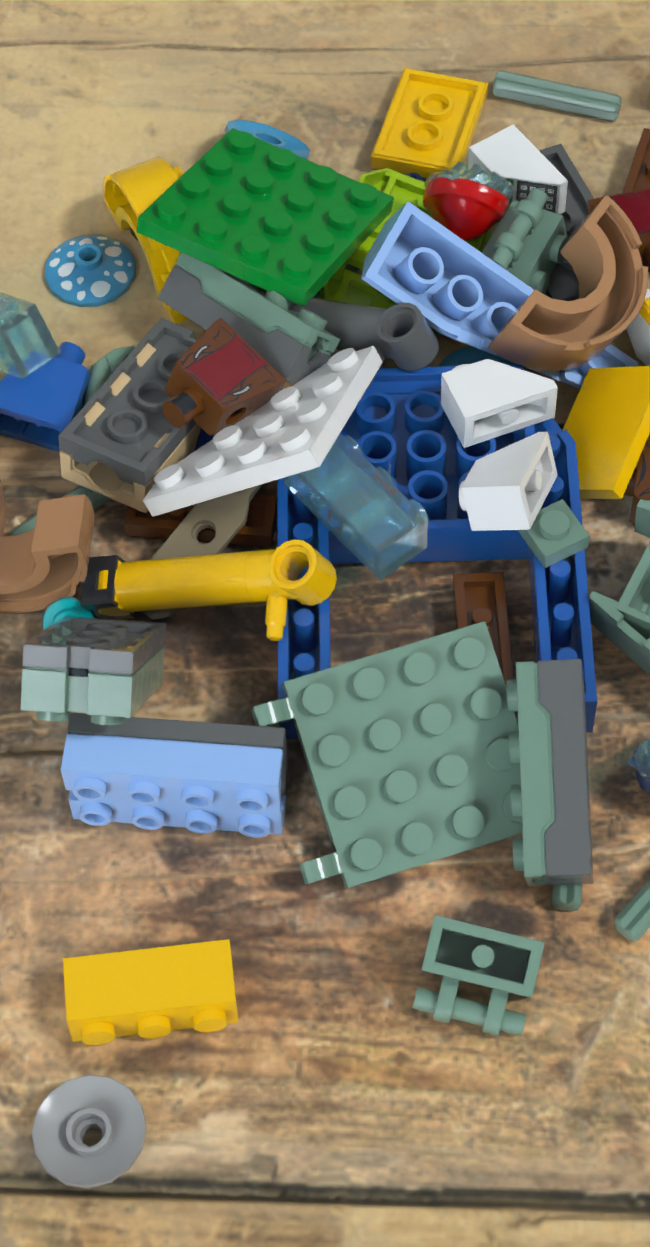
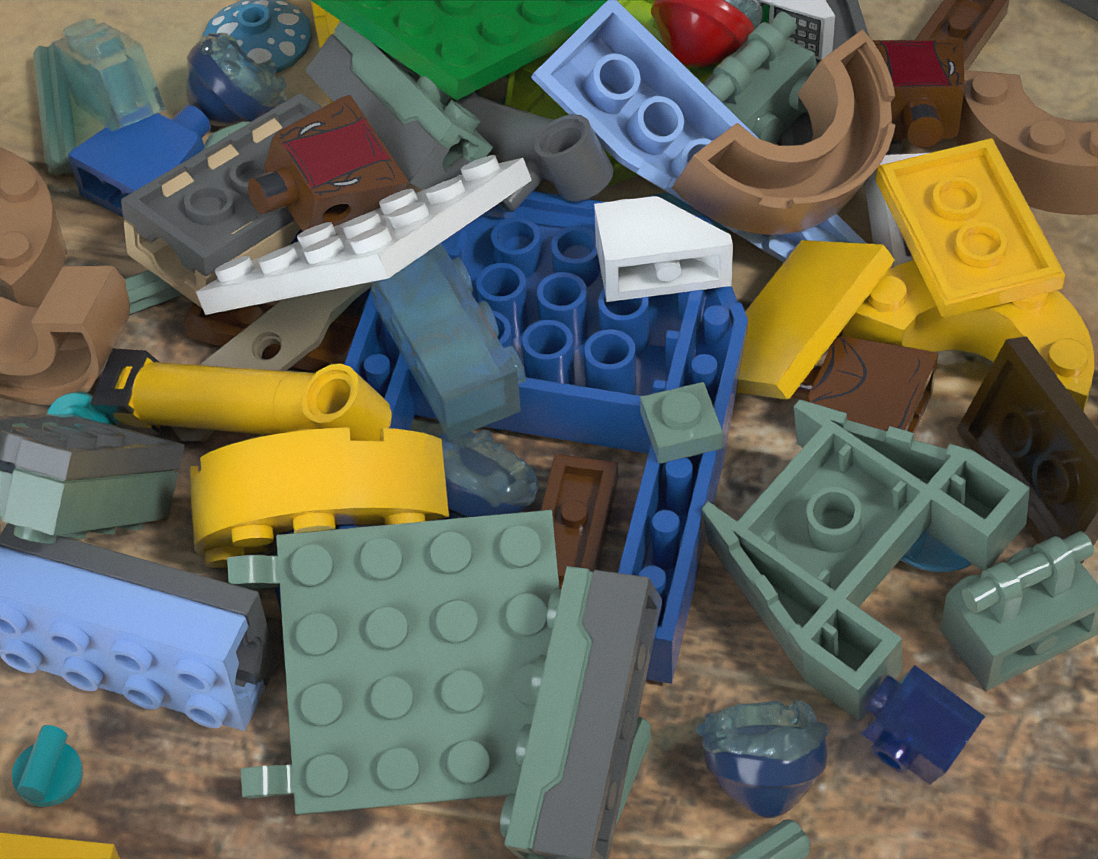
camera: 15 degrees right, 5 degrees down
white slope [459,432,558,531] -> none
none -> teal plate [12,725,83,807]
none -> hair [186,32,287,127]
none -> yellow brick [189,427,449,568]
none -> clear light blue hair [431,422,539,521]

